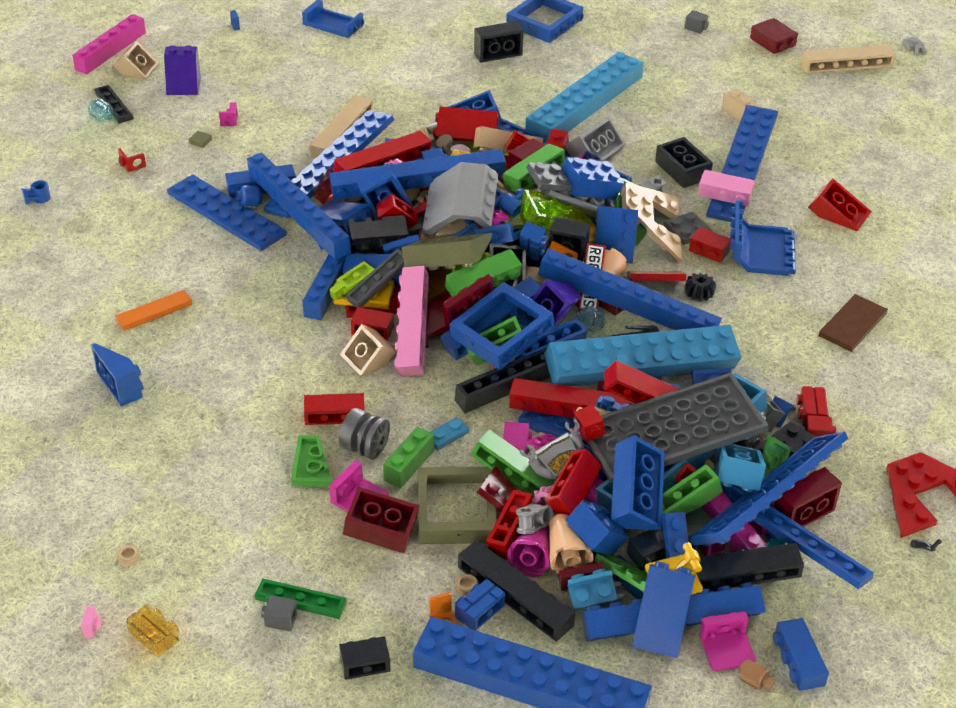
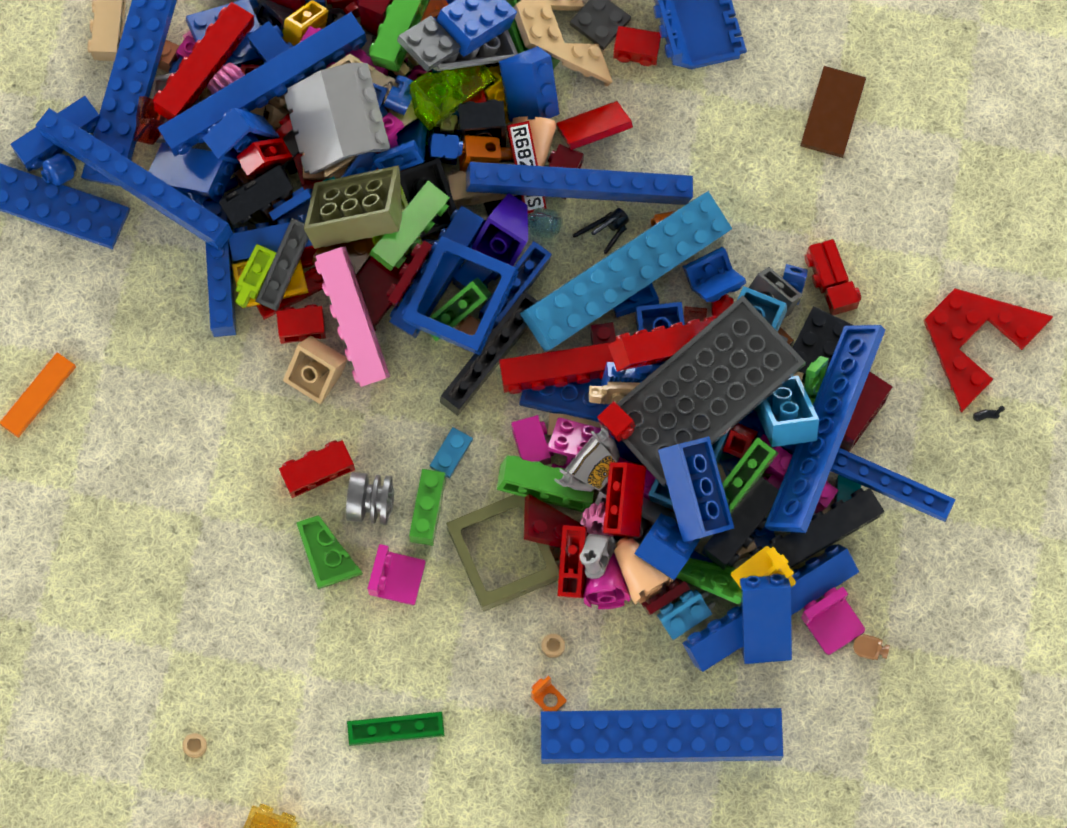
camera: 20 degrees left, 30 degrees up
blue slope [91,343,144,406] -> none
dark grey brick [261,596,298,631] -> none
black brick [339,636,391,680] -> none
dark red brick [343,487,420,554] -> none
blue brick [455,579,506,630] -> none
black brick [458,540,575,642] -> none
blue plate [661,512,689,559] -> none
black gear [685,272,716,302] -> none
blue brick [773,618,829,691] -> none

